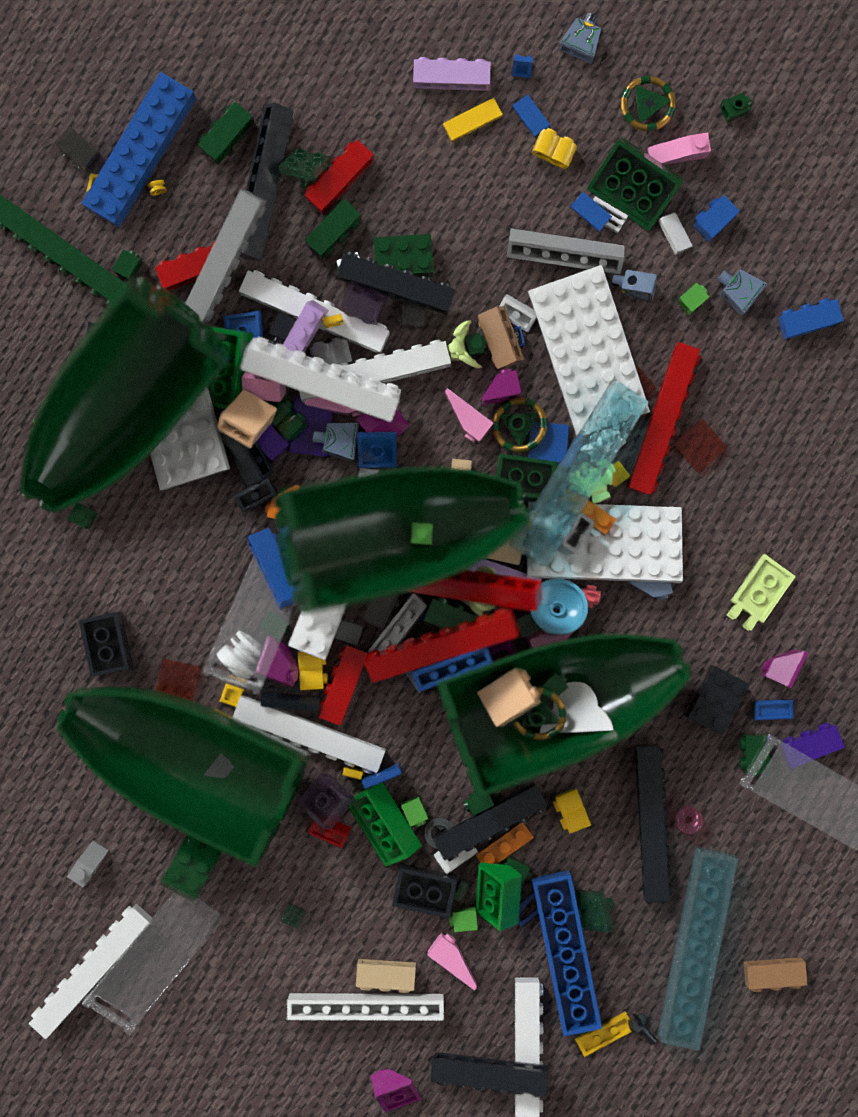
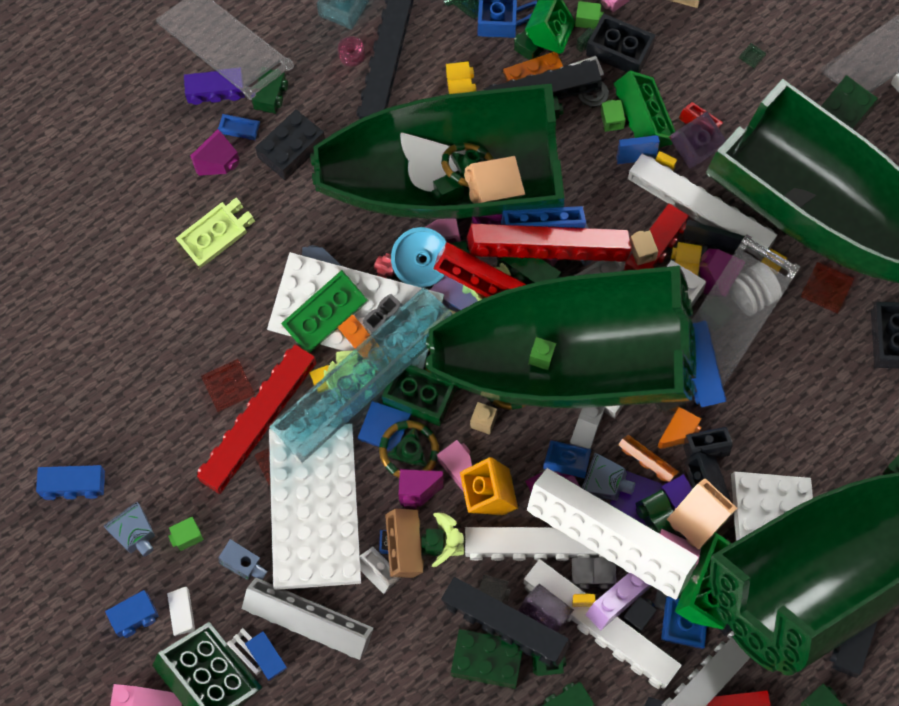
camera: 160 degrees left, 20 degrees down
none -> green tile [281,270,369,353]
none -> light orange slope [460,457,518,515]
none -> orange plate [618,435,679,482]
none -> tan brick [630,230,658,265]

